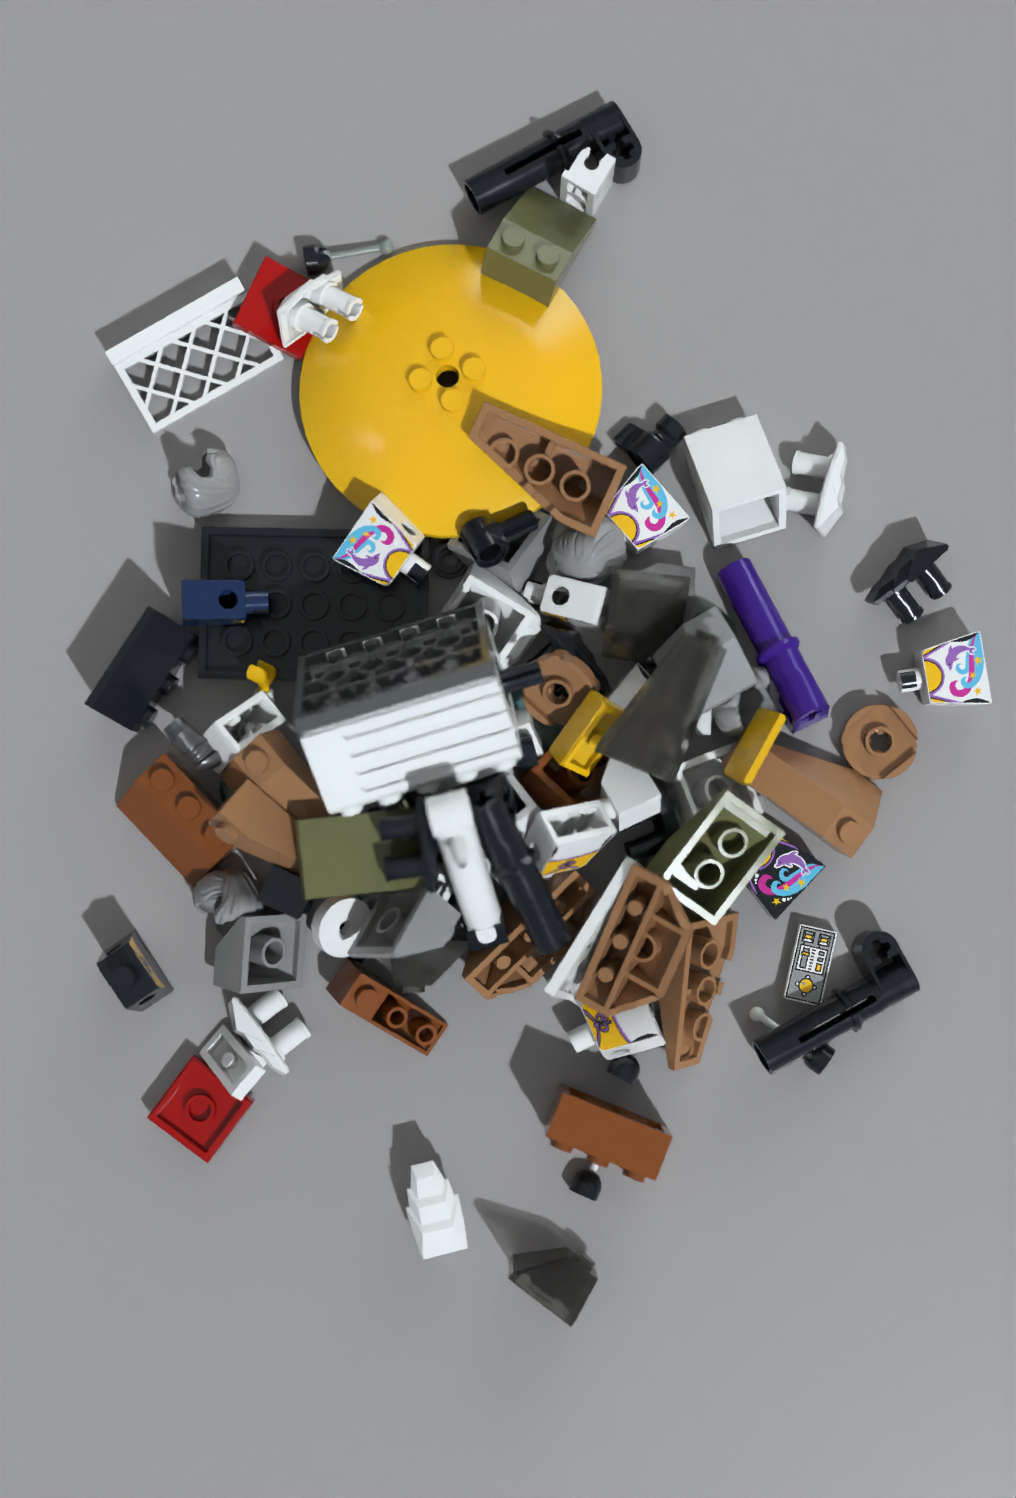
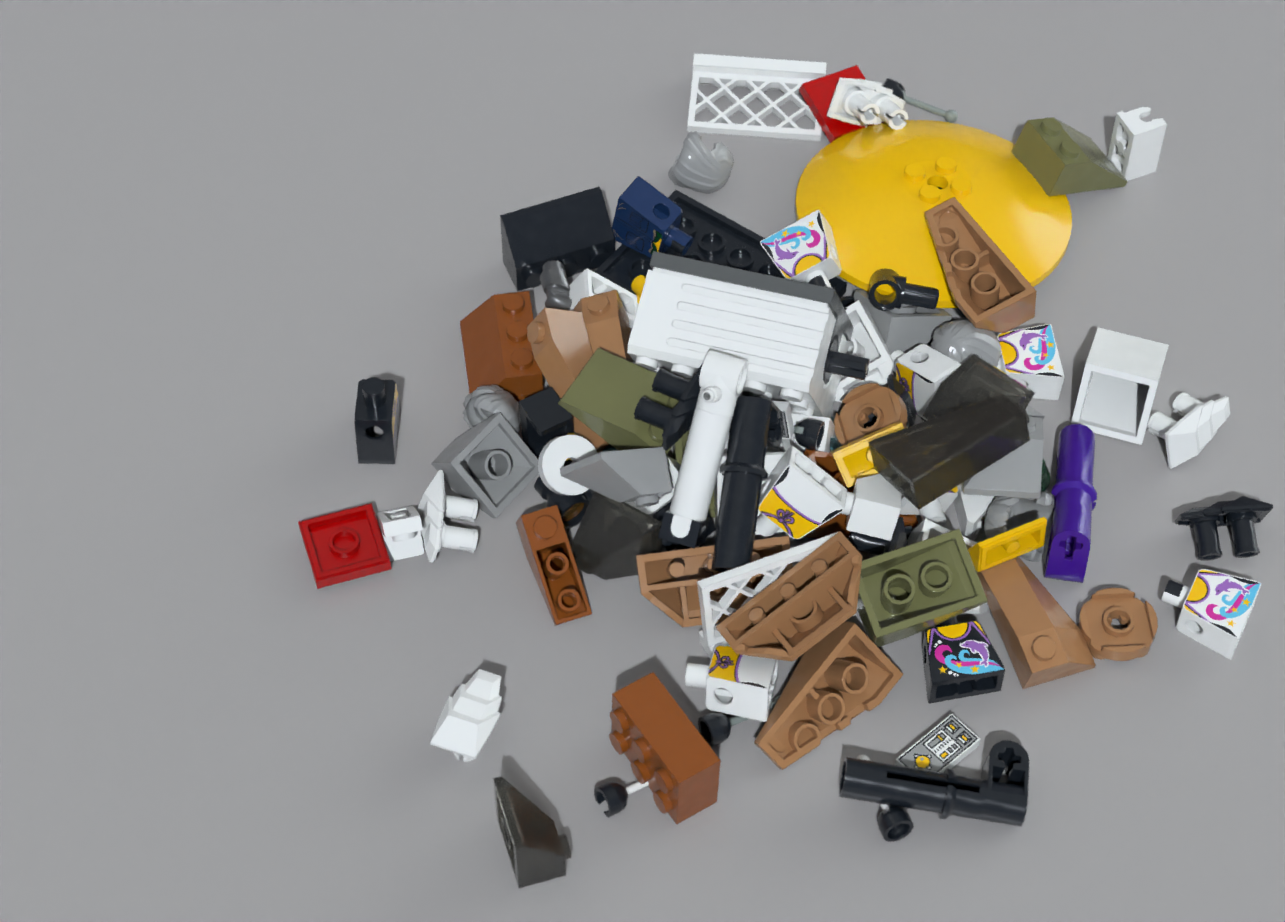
camera: 30 degrees right, 35 degrees down
black piece [463,101,642,215] -> none
black piece [612,414,687,475] -> none

